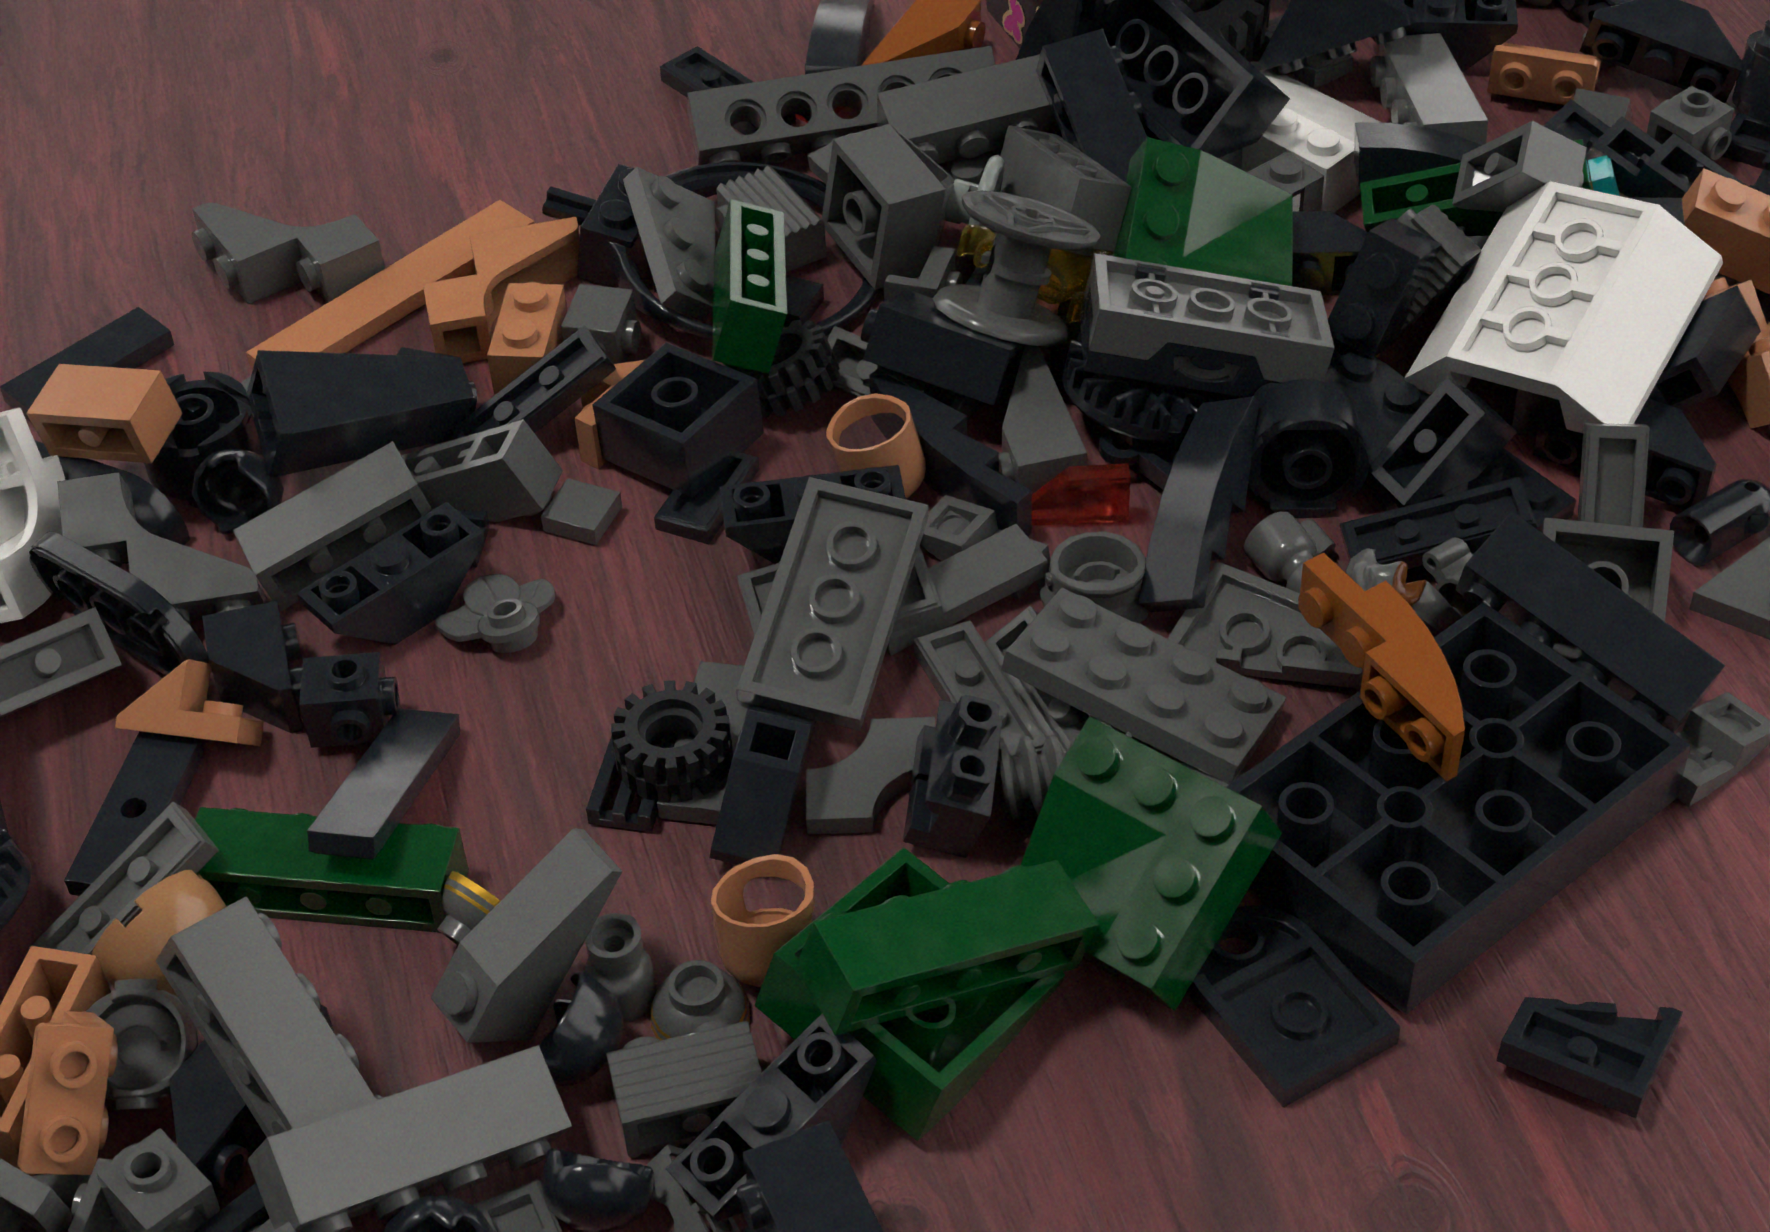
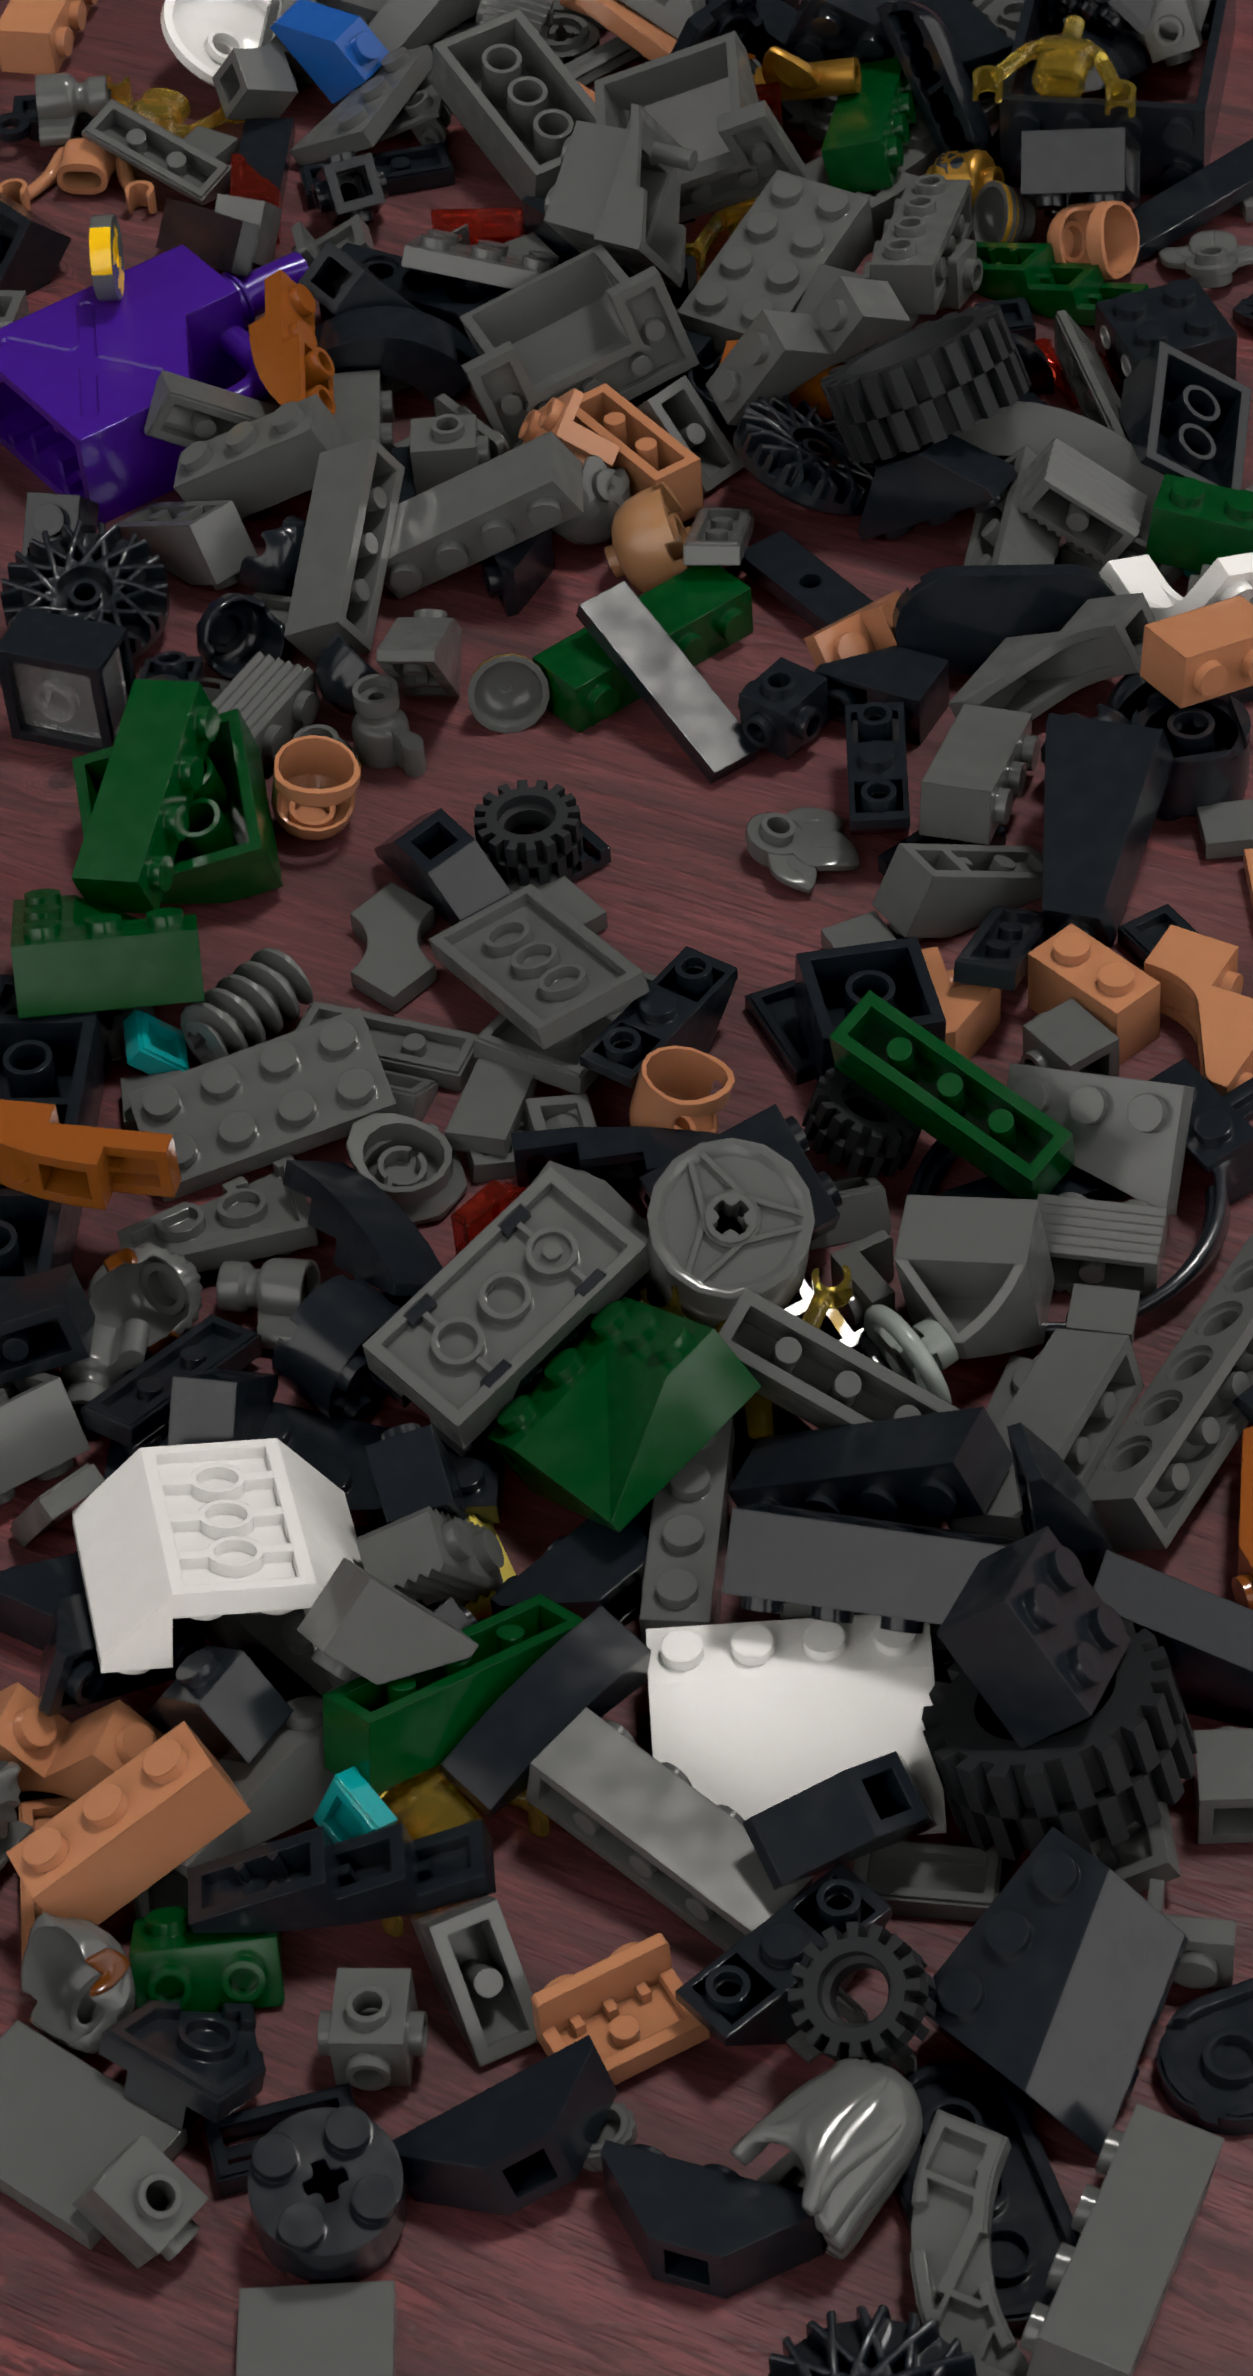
camera: 135 degrees right, 0 degrees up
black hips [903,695,1003,858] -> none

